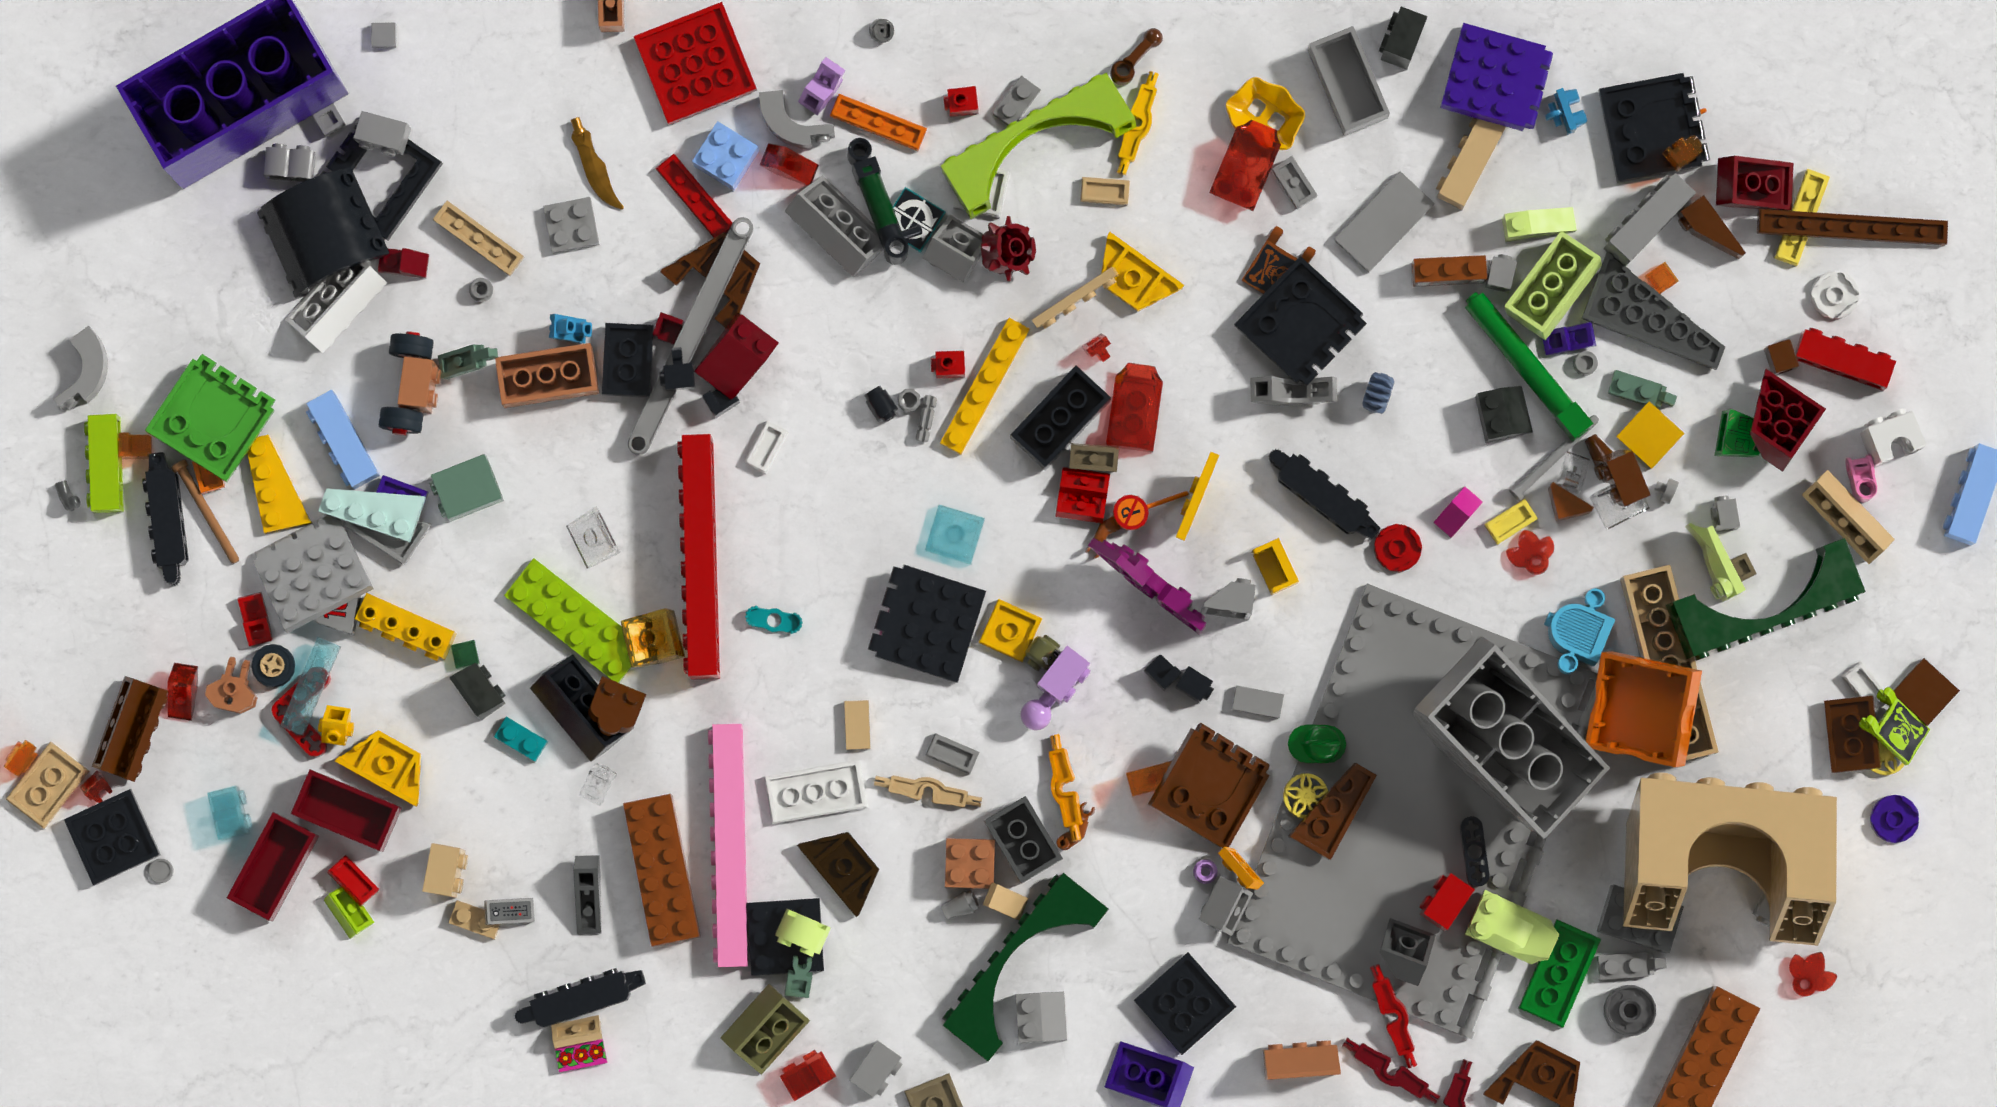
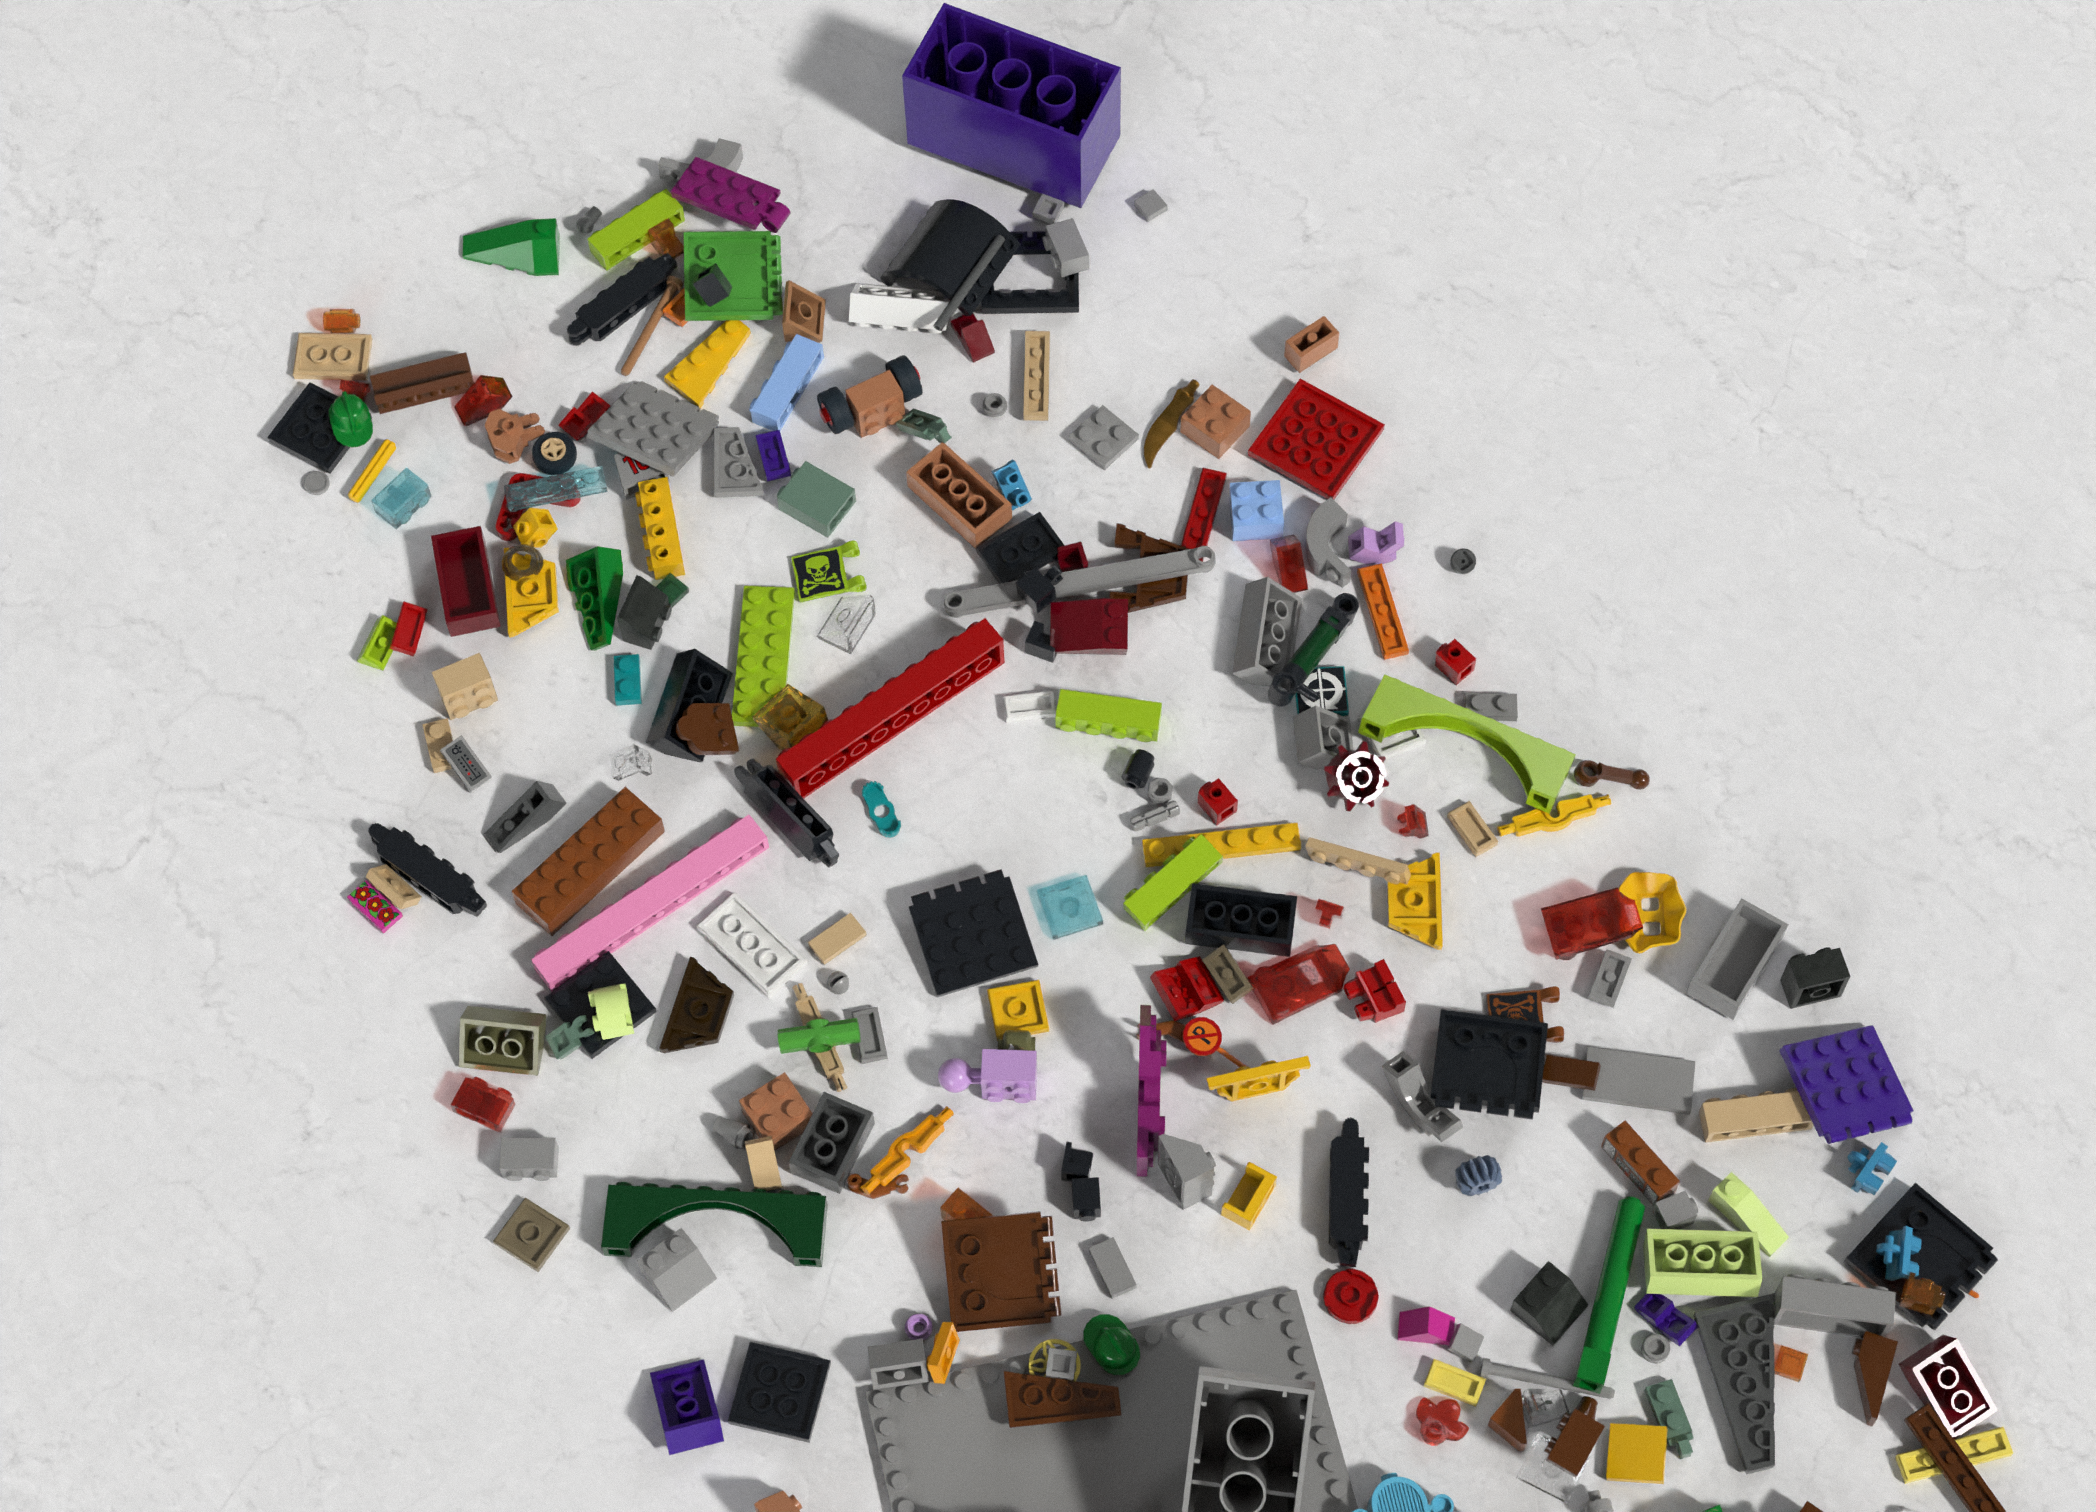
camera: 55 degrees right, 20 degrees down
dark red piece [226,812,319,921] -> none
light grey brick [264,143,316,182] -> none
light aqua wing [318,488,426,543] -> none
none -> green piece [329,391,373,447]
none -> yellow axle [348,439,396,503]
none -> green wedge [462,218,560,276]
none -> clear smoke piece [502,544,543,581]
none -> green wedge [566,546,623,651]
none -> magenta hinge [670,157,791,233]
none -> black panel [693,263,732,307]
none -> black hinge [734,759,839,868]
none -> bright green piece [777,1018,861,1054]
none -> medium nougat slope [782,280,826,343]
none -> flag [791,540,867,603]
none -> light grey hinge [828,971,849,994]
none -> dark grey piece [933,235,1005,331]
none -> light grey plate [1046,1348,1077,1381]
none -> lime brick [1055,689,1162,742]
none -> lime brick [1123,834,1223,931]
none -> nougat brick [1180,384,1251,459]
none -> red hips [1343,959,1406,1023]
none -> clear red tile [1397,804,1429,839]
none -> light grey tile [1447,1323,1484,1362]
none -> reddish brown tile [1542,1055,1601,1091]
none -> dark azure hips [1876,1226,1921,1281]

